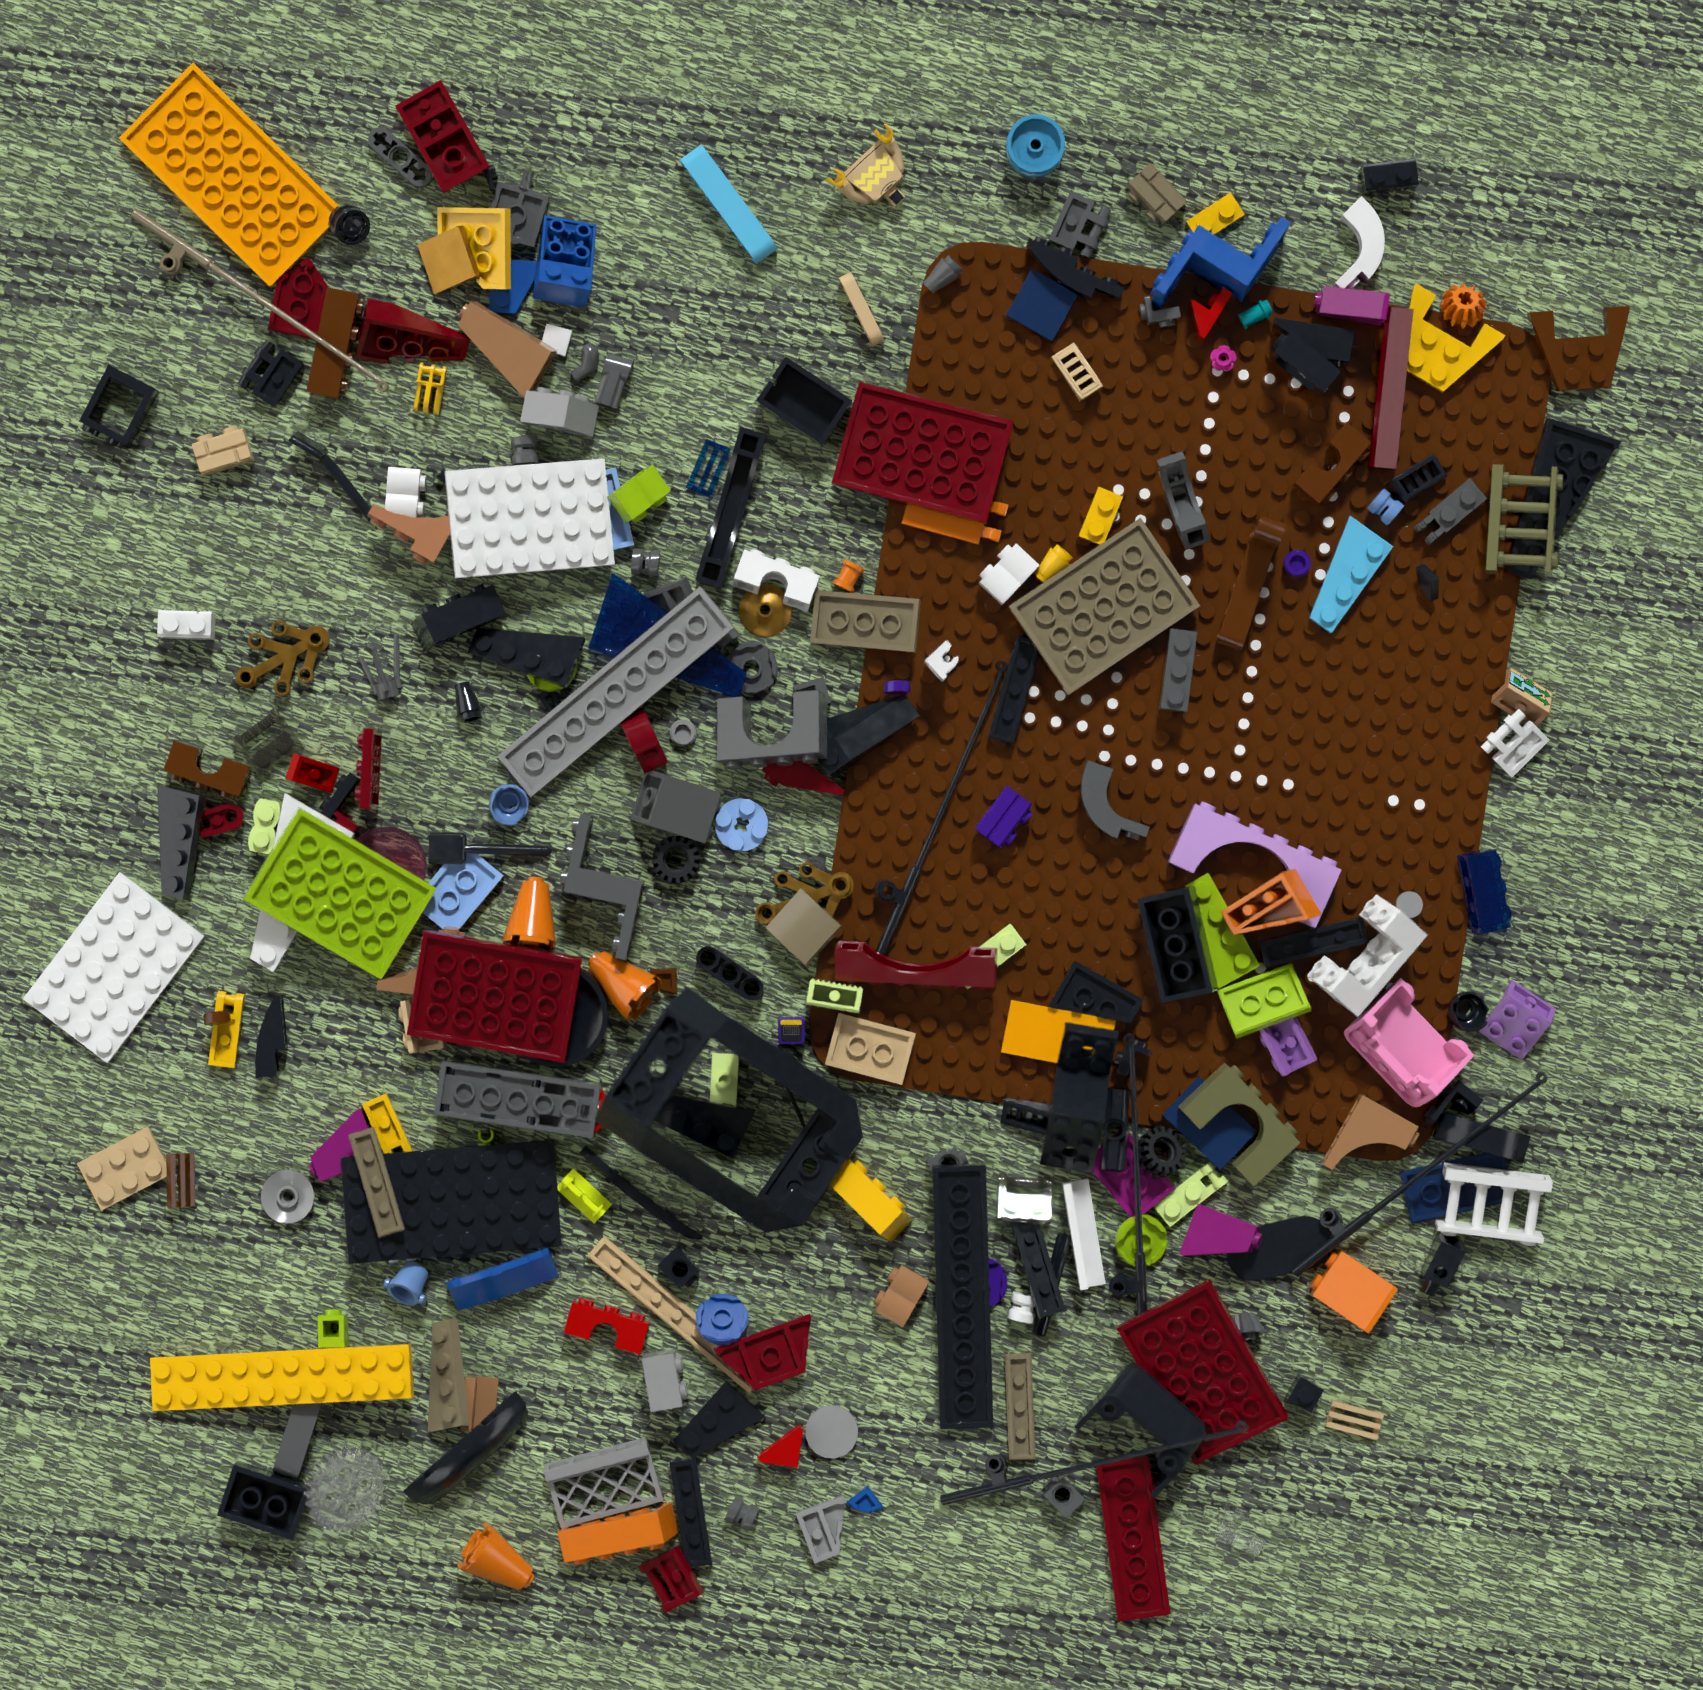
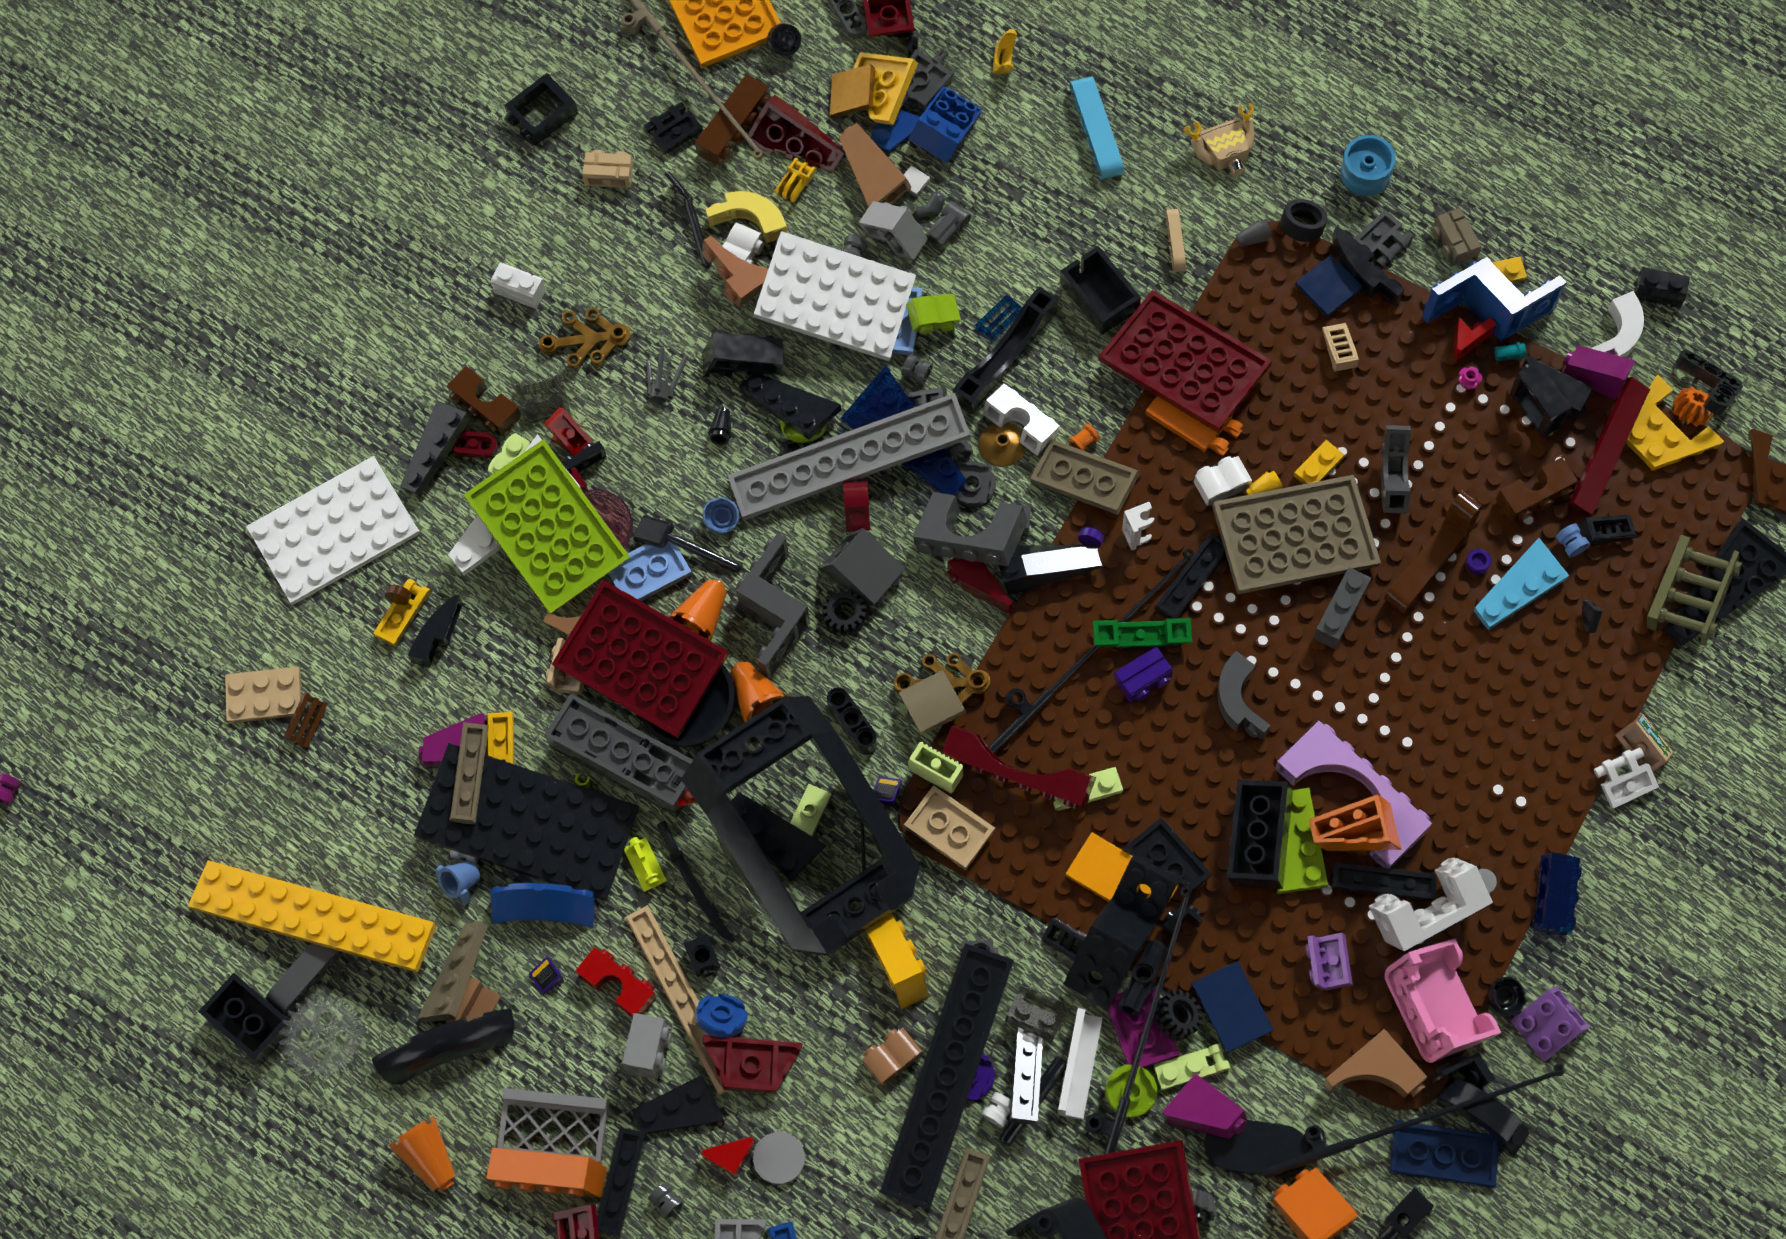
camera: 25 degrees right, 20 degrees down
light grey dish [261,1170,314,1223] -> none
dark red tile [267,257,329,340] -> none
lime brick [318,1309,350,1348] -> none
dark red plate [355,728,382,810] -> none
light grey tile [670,719,696,746] -> none
light blue plate [715,798,768,851] -> none
dark grey bracket [1139,296,1181,328] -> none
olive arch [1178,1063,1300,1186] -> none
lime tile [1217,963,1311,1039] -> none
dark grey hinge [1414,478,1487,545] -> none
white fence [1435,1162,1553,1246] -> none
none -> slope [529,956,564,994]
none -> light yellow arch [705,191,787,243]
none -> yellow helmet [992,29,1017,75]
none -> green slope [1092,618,1192,648]
none -> black tyre [1280,199,1327,242]
none -> black beam [1676,350,1743,415]

